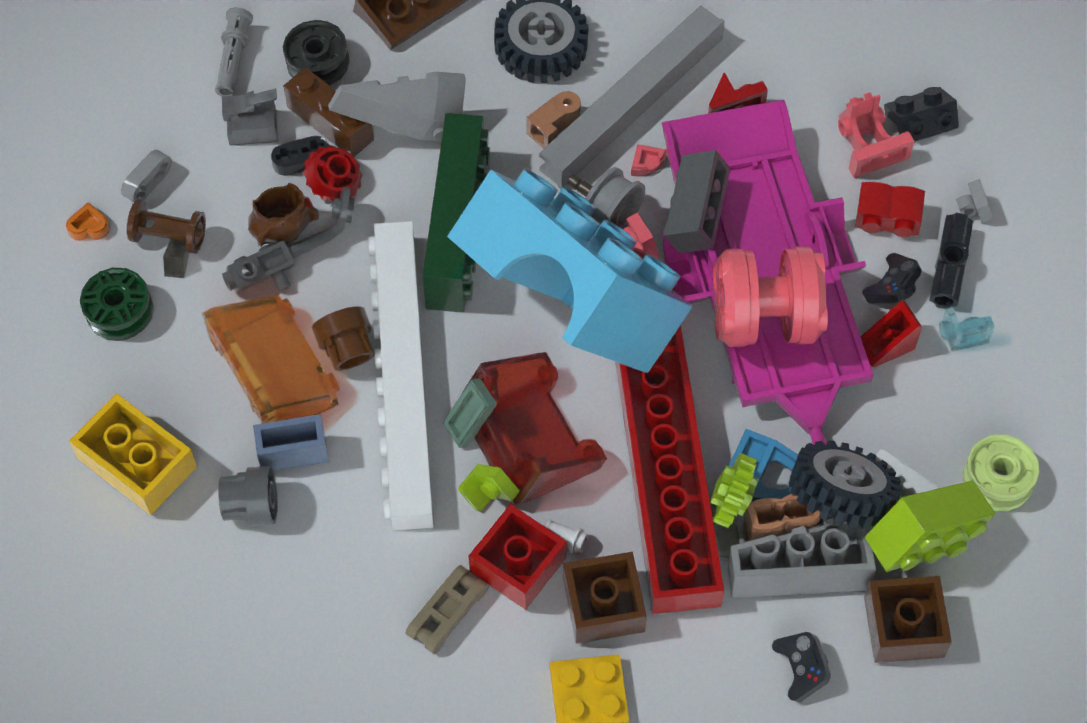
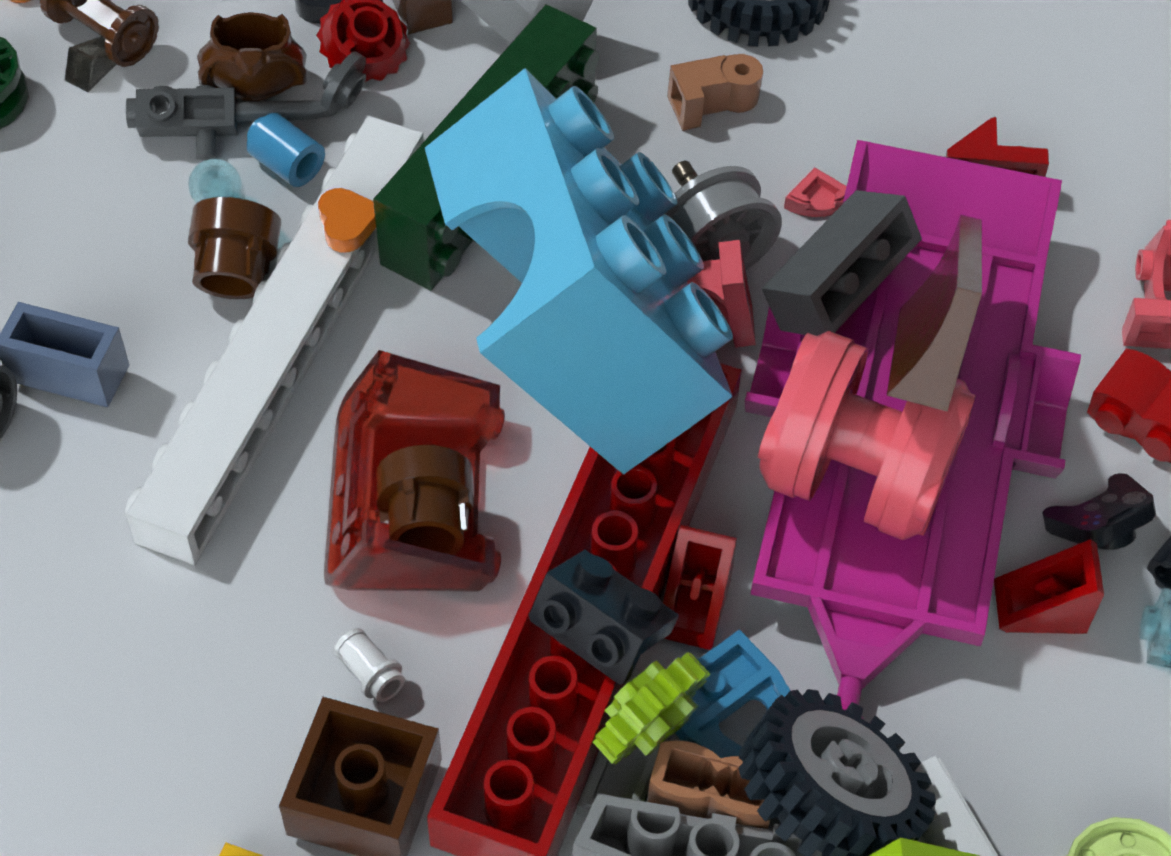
camera: 25 degrees right, 5 degrees down
clear orange windscreen [202,295,340,424] -> none
dark tan plate [405,565,489,654] -> none
sand green tile [443,378,497,448] -> none
lime bracket [458,464,520,511] -> none
red brick [468,504,567,610] -> none
light grey tile [539,5,725,189] -> none
none -> clear light blue brick [188,159,245,203]
none -> dark azure brick [247,113,325,187]
none -> orange tile [318,188,376,252]
none -> reddish brown piece [377,445,474,562]
none -> black bracket [529,550,679,684]
none -> red slope [663,525,737,650]
none -> arch [887,215,982,412]

